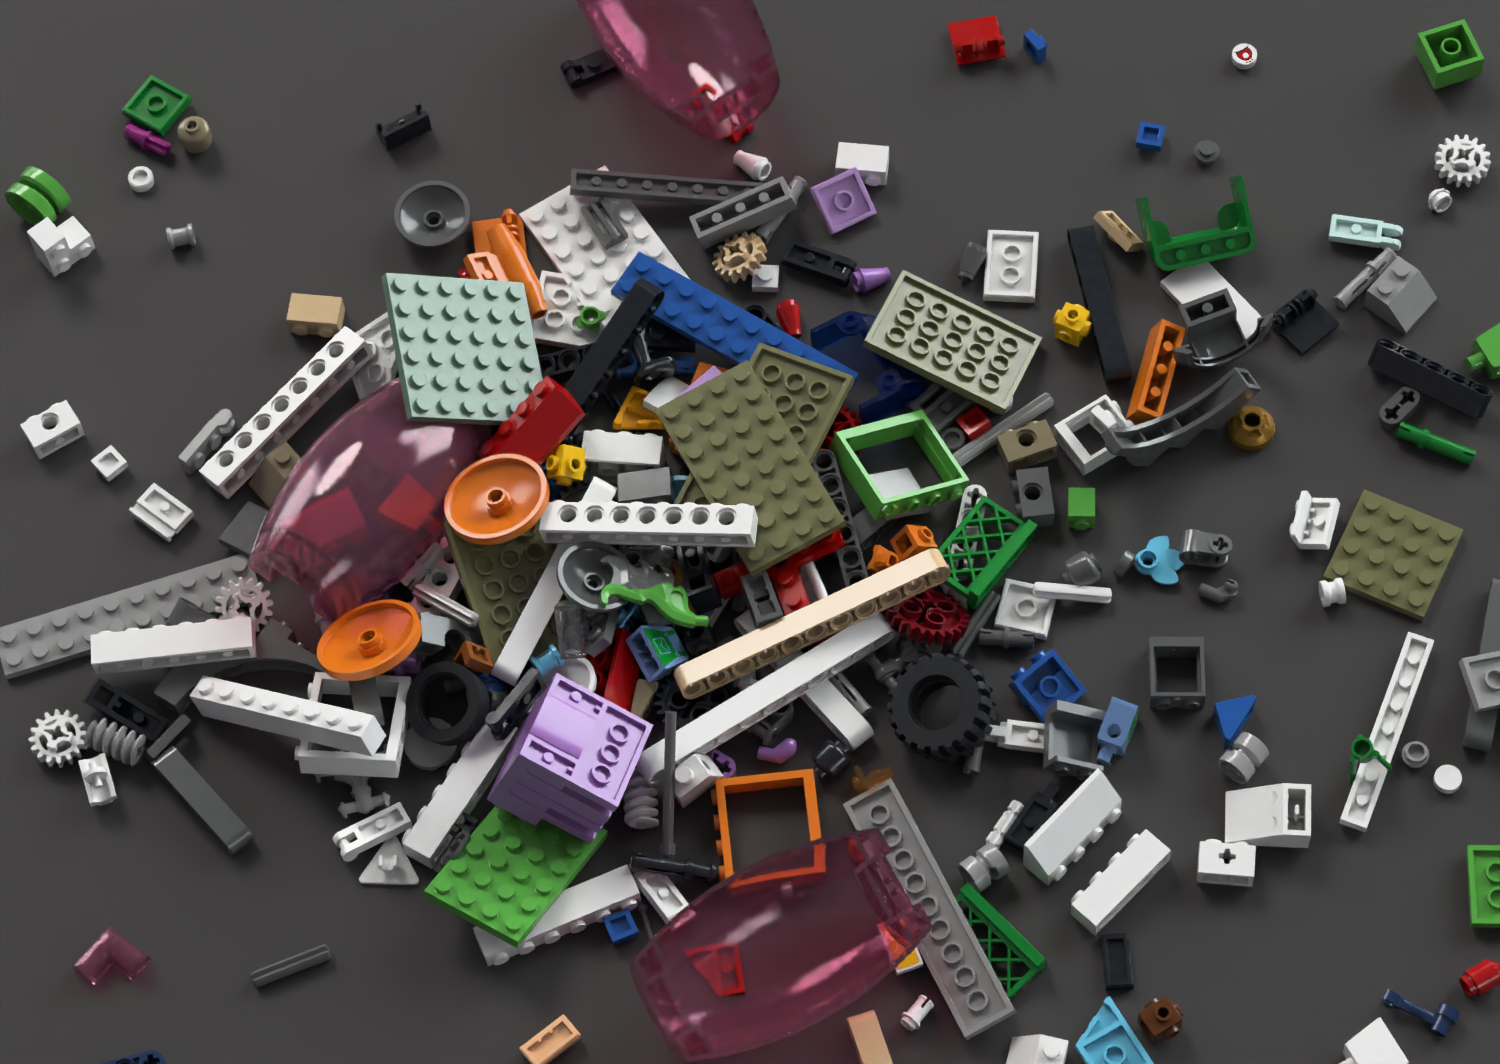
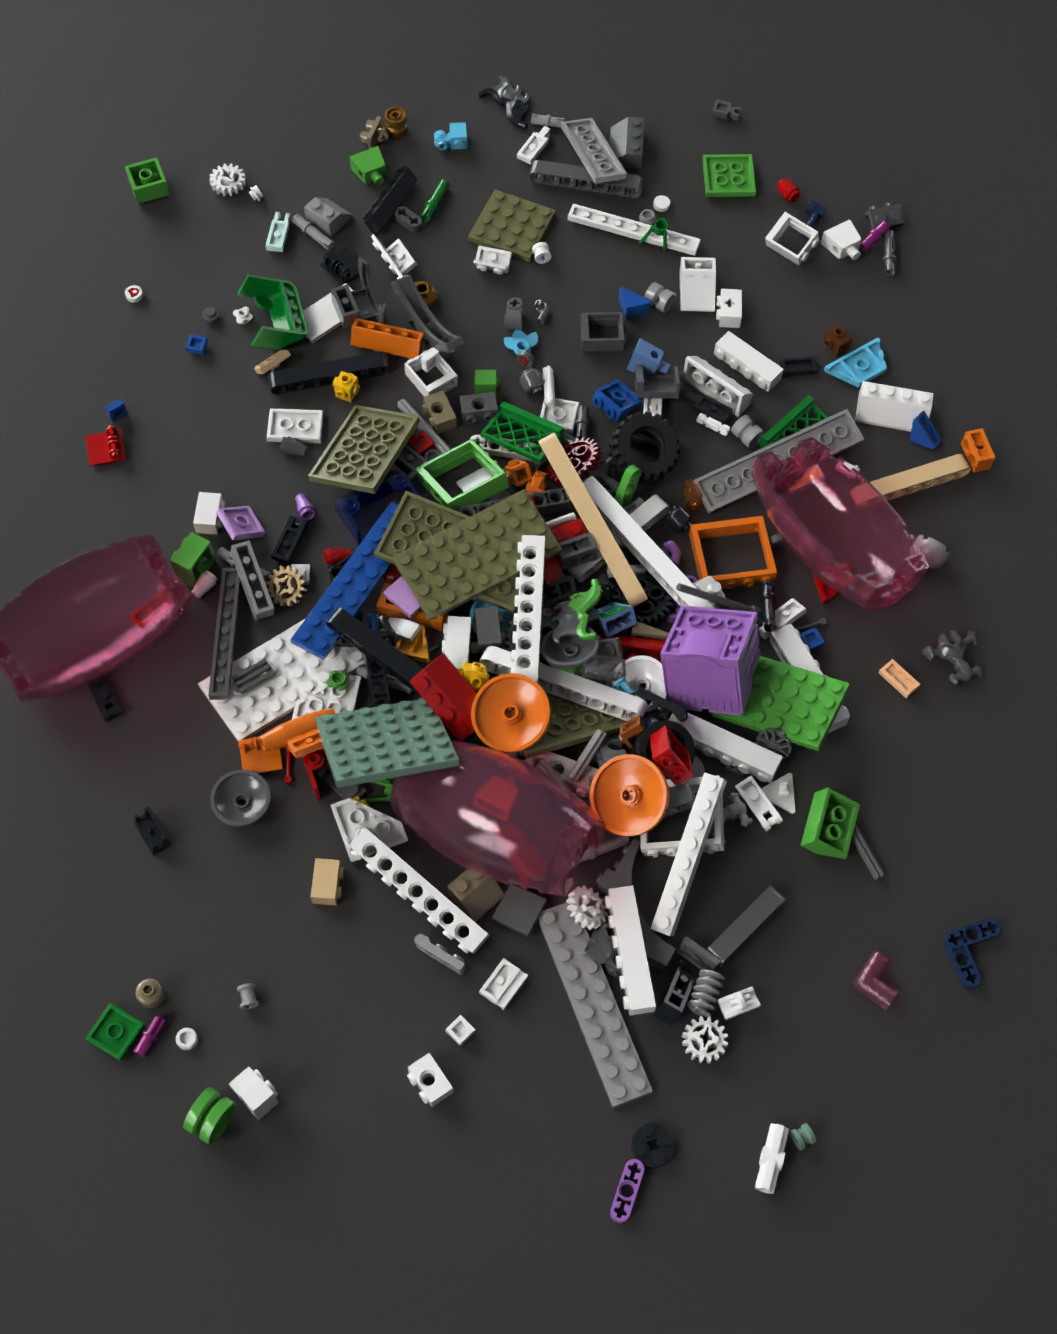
camera: 100 degrees left, 0 degrees up
none -> bright green brick [170,532,216,588]
none -> white plate [233,307,253,324]
none -> white bracket [371,234,418,279]
none -> bright green beam [614,465,642,509]
none -> red window [650,725,693,787]
none -> white window [765,212,819,265]
none -> bright green slope [800,788,860,859]

